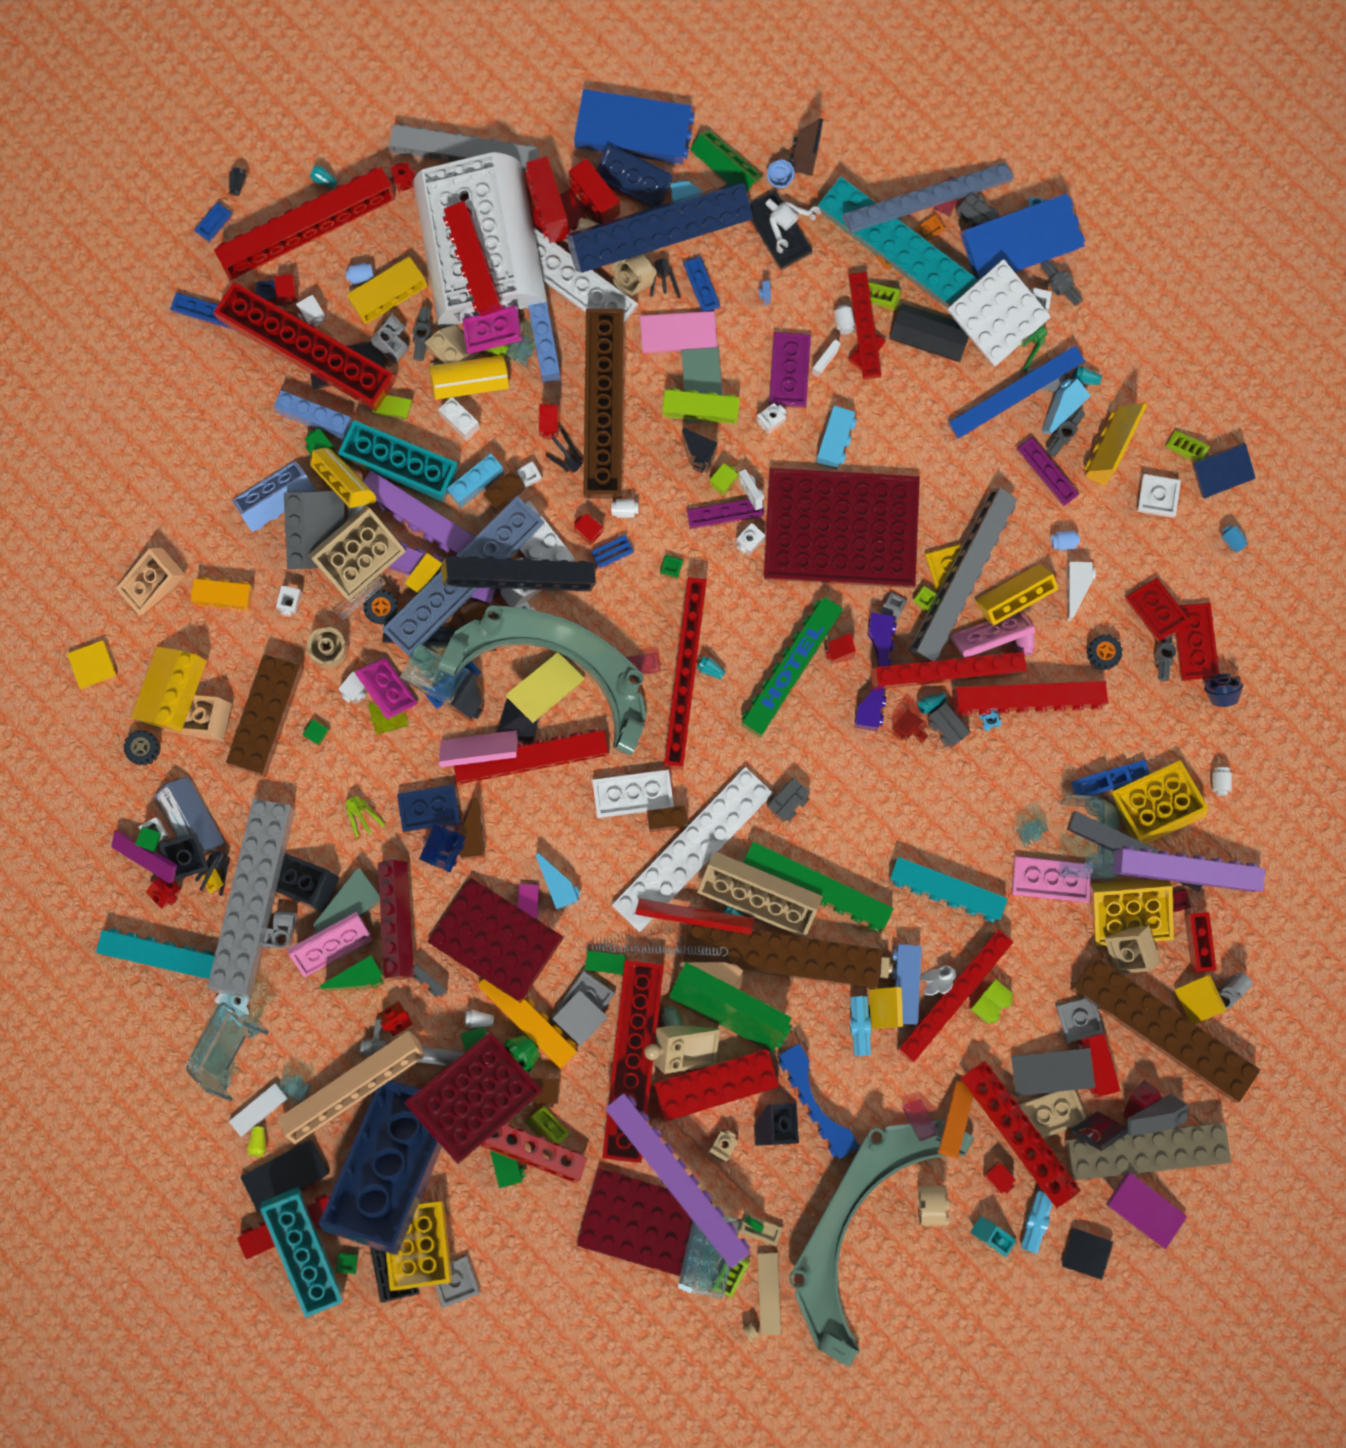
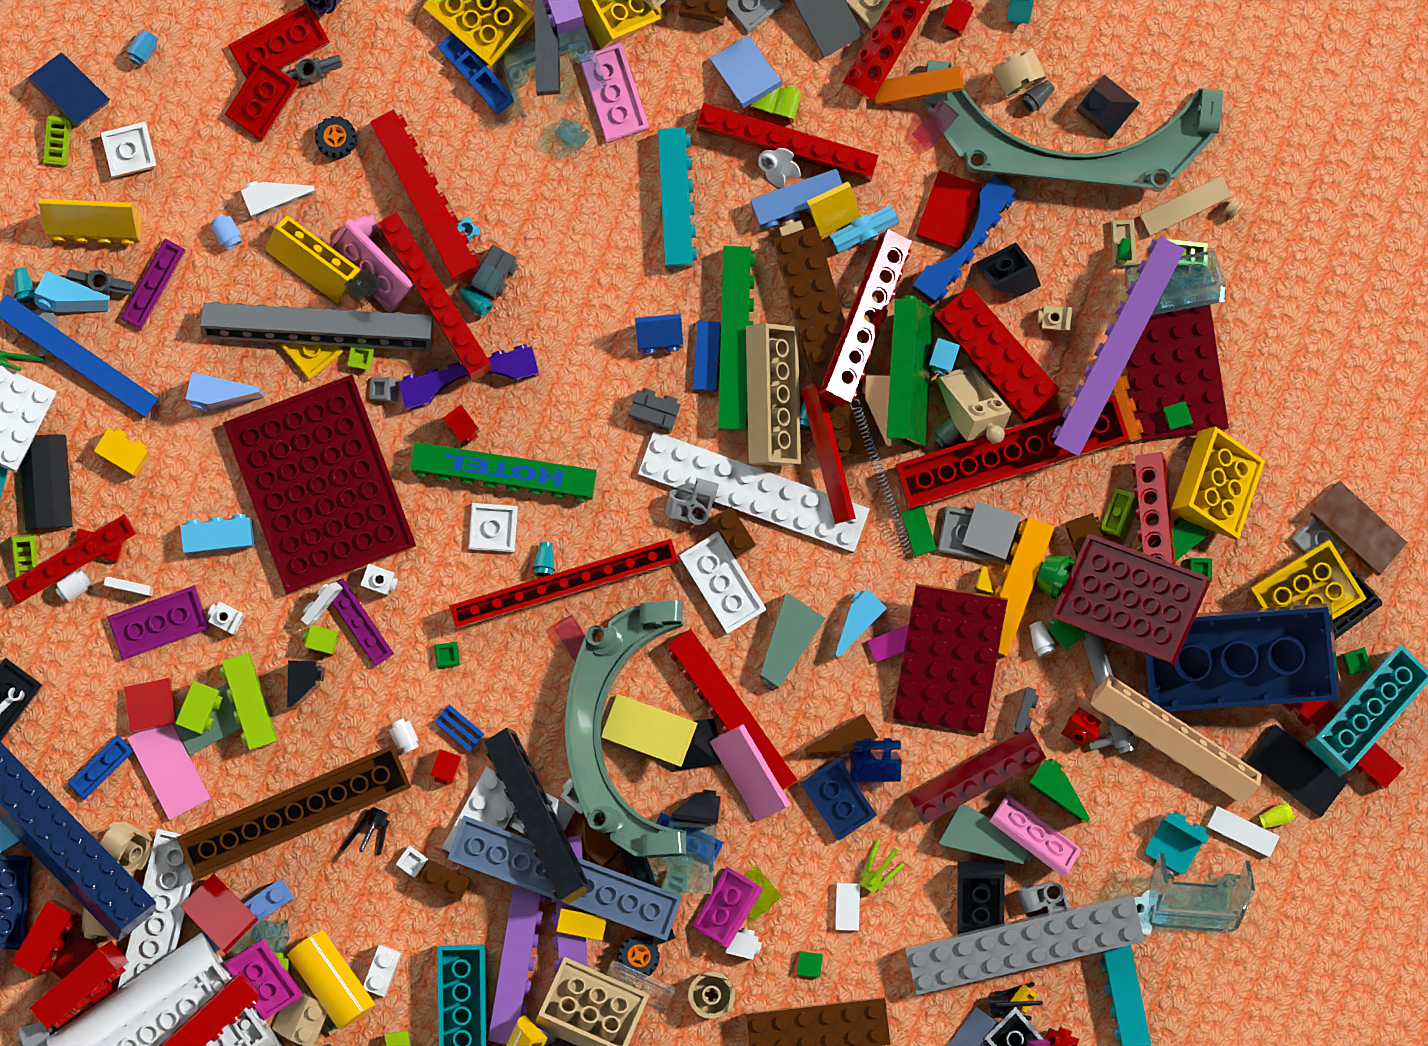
camera: 120 degrees left, 5 degrees up
clear light blue brick [279,1074,313,1102] -> none
medium azure brick [447,454,504,508] -> none
red slope [539,404,560,440] -> none
black plant [650,259,681,298] -> none
medium blue plate [758,281,771,305] -> none
clear red brick [892,709,928,743] -> none
none -> yellow brick [94,427,151,477]
none -> red tile [124,678,177,733]
none -> lime brick [175,680,223,734]
none -> tile [180,873,259,953]
none -> light blue slope [186,372,265,412]
none -> clear smoke slope [344,269,382,306]
none -> white tile [468,503,518,552]
none -> clear light blue tile [472,262,504,294]
none -> blue slope [635,314,683,355]
none -> light grey piece [665,478,719,525]
none -> blue tile [693,321,721,391]
none -> medium blue tile [710,35,783,108]
none -> sand green slope [760,593,826,689]
none -> brick [818,229,912,407]
none -> white tile [835,883,860,930]
none -> red tile [916,170,982,250]
none -> medium azure slope [928,338,960,375]
none -> yellow slope [974,566,993,594]
none -> dark grey cone [1021,80,1055,112]
none -> black slope [1076,75,1140,138]
none -> orange plate [1114,374,1143,442]
none -> teal bracket [1145,811,1210,874]
none -> green tile [1163,401,1193,430]
none -> yellow slope [1171,426,1265,540]
none -> green tile [1188,558,1212,582]
none -> reddish brown tile [1310,481,1408,576]

